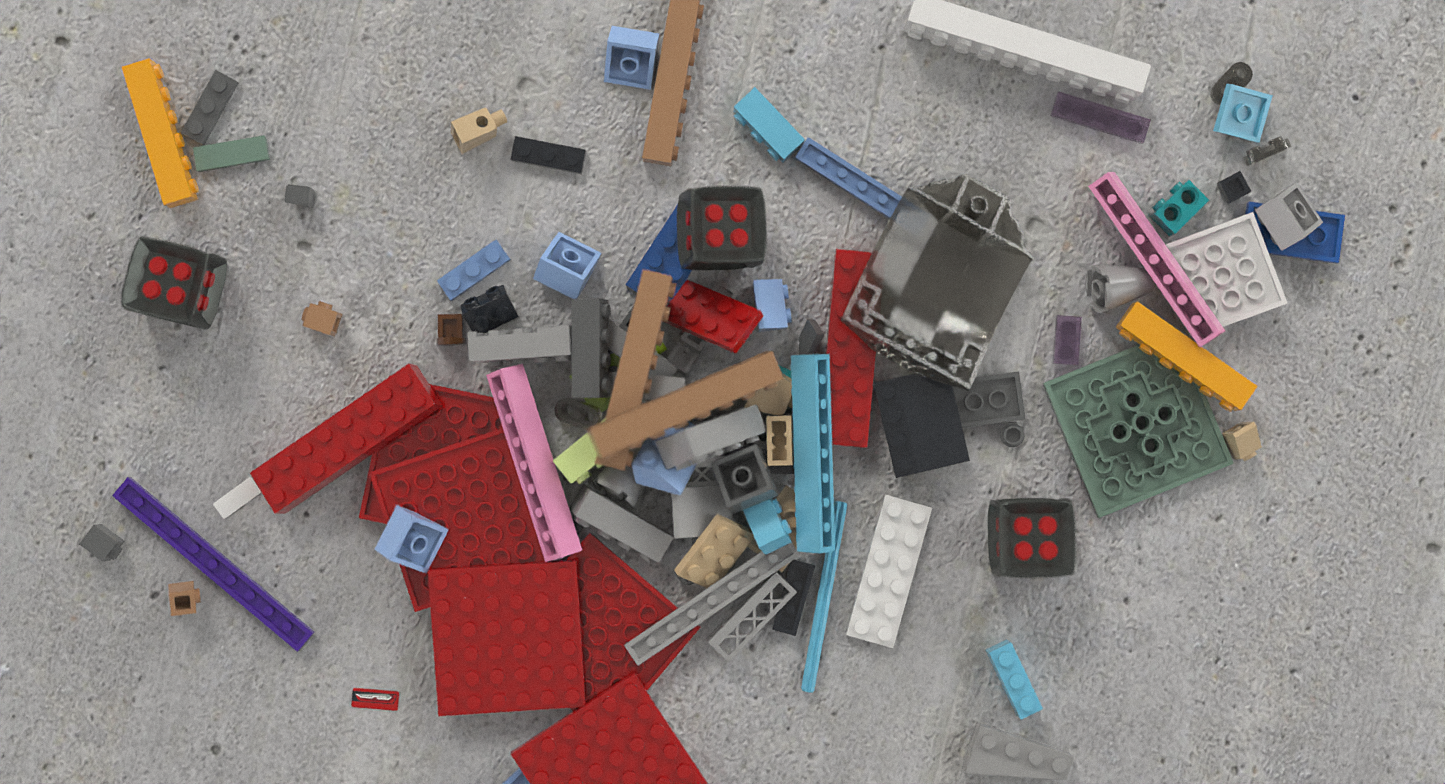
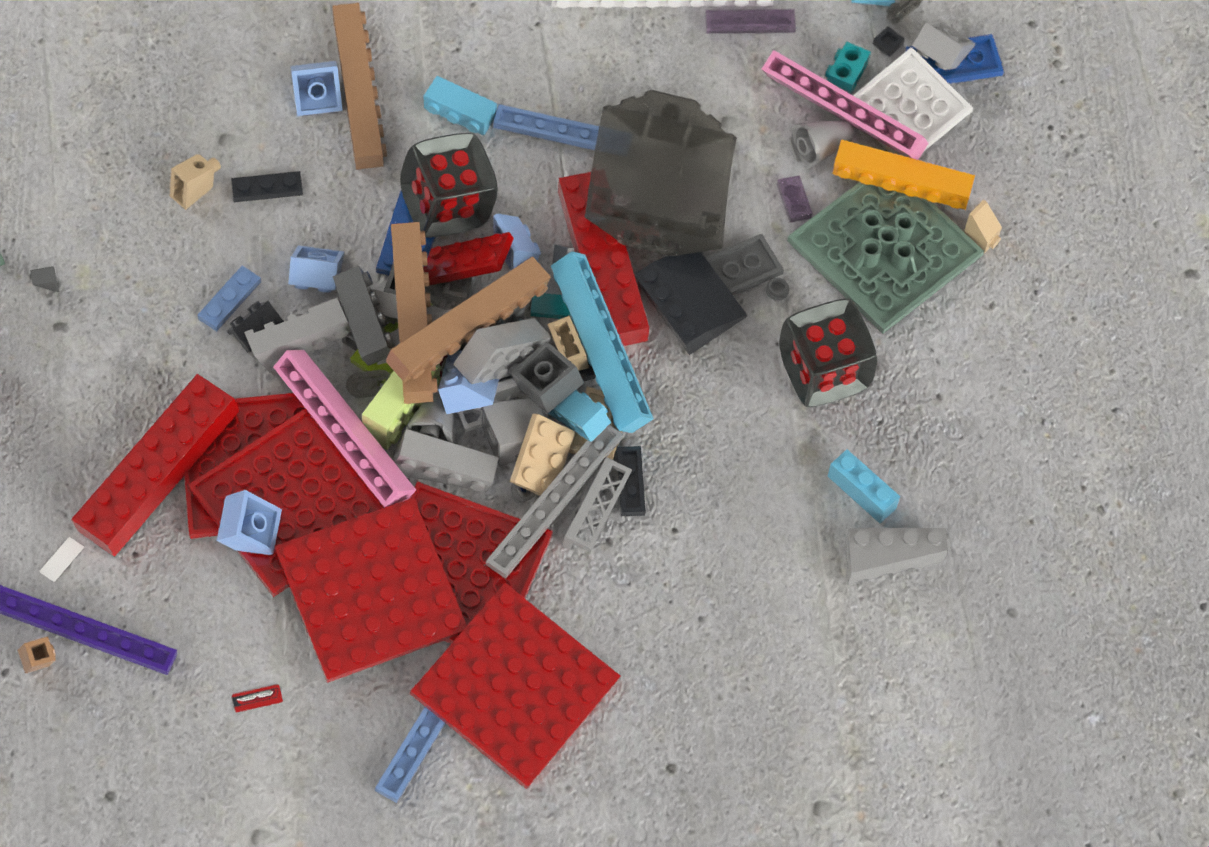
camera: 25 degrees left, 25 degrees down
medium nougat brick [302,301,343,337] -> none
reddish brown tile [436,314,466,346] -> none
tan torso [745,372,793,416] -> none
medium azure axle [801,501,847,693] -> none
white plate [846,495,932,648] -> none

